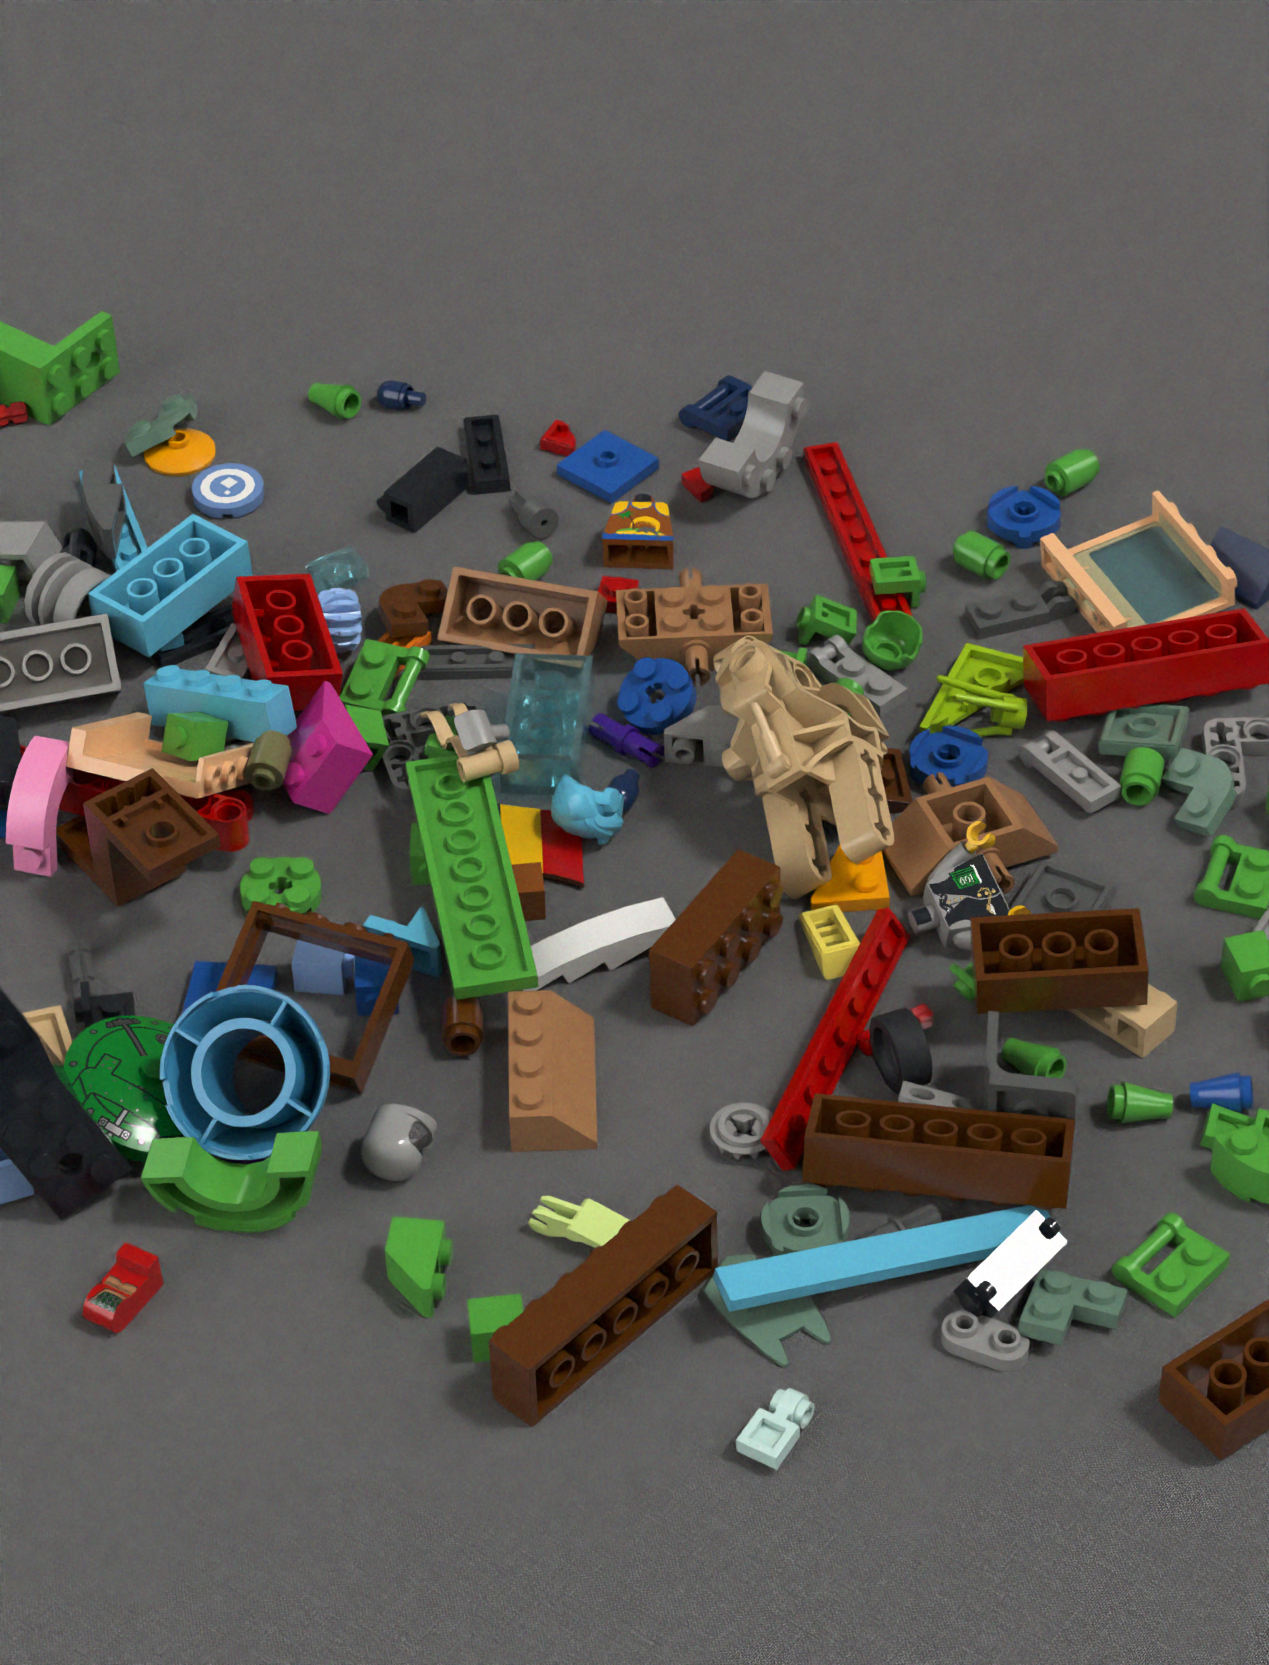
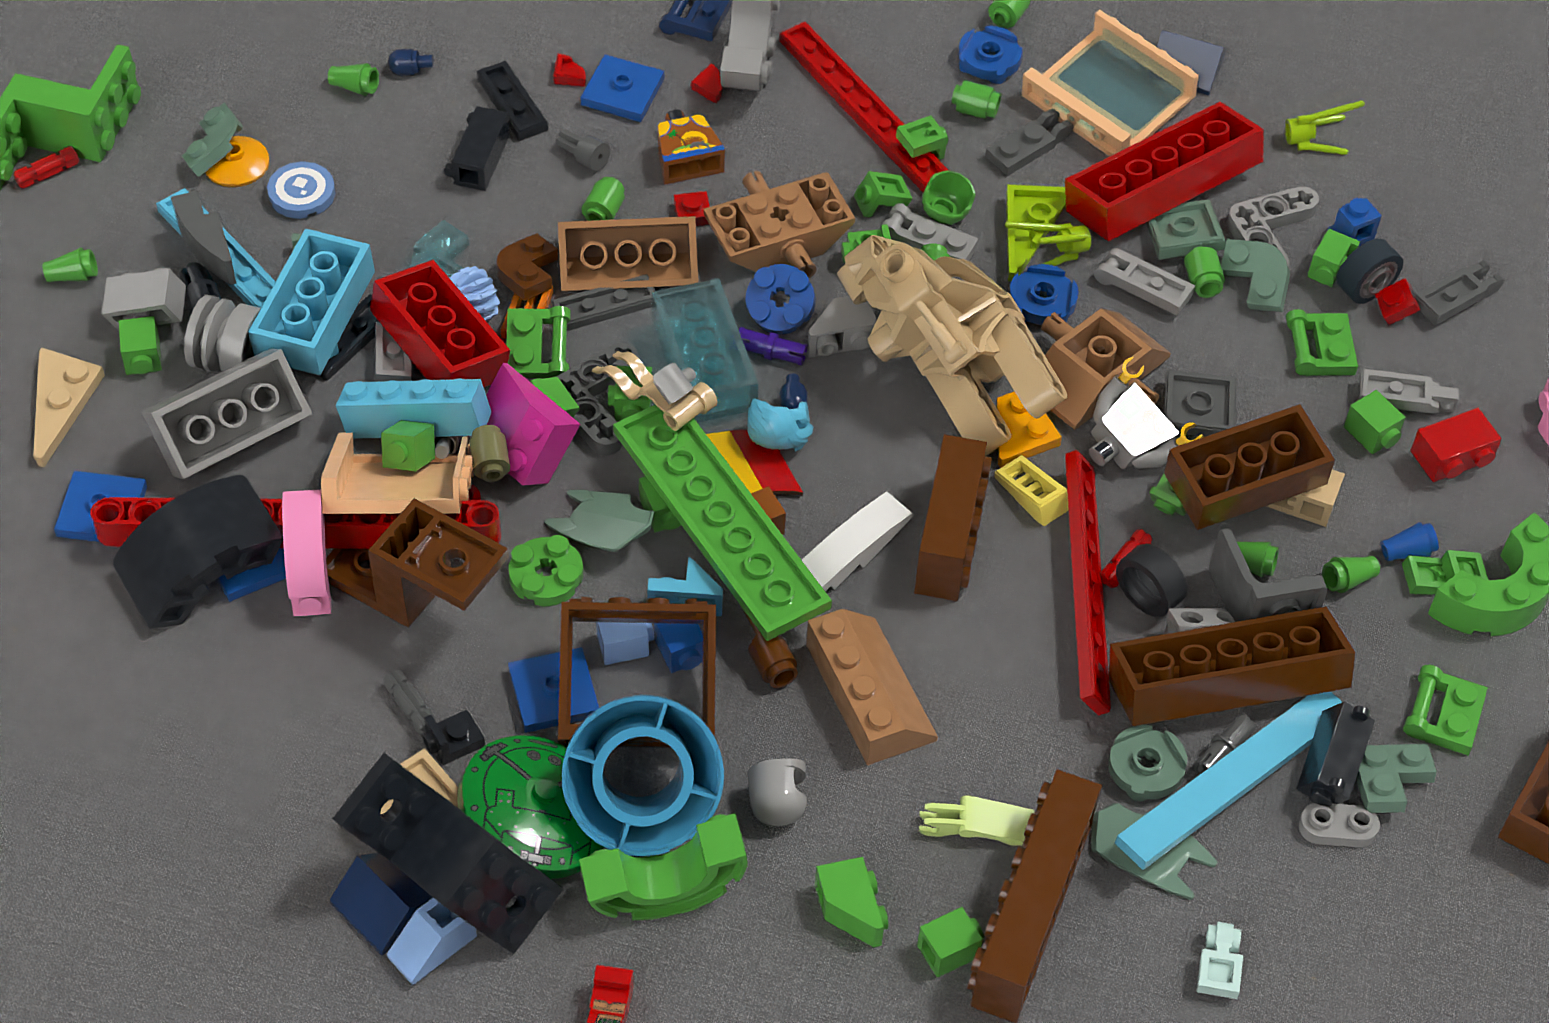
camera: 25 degrees left, 10 degrees up
light grey gear [710,1102,773,1160] -> none
none -> sand green shield [545,490,654,552]

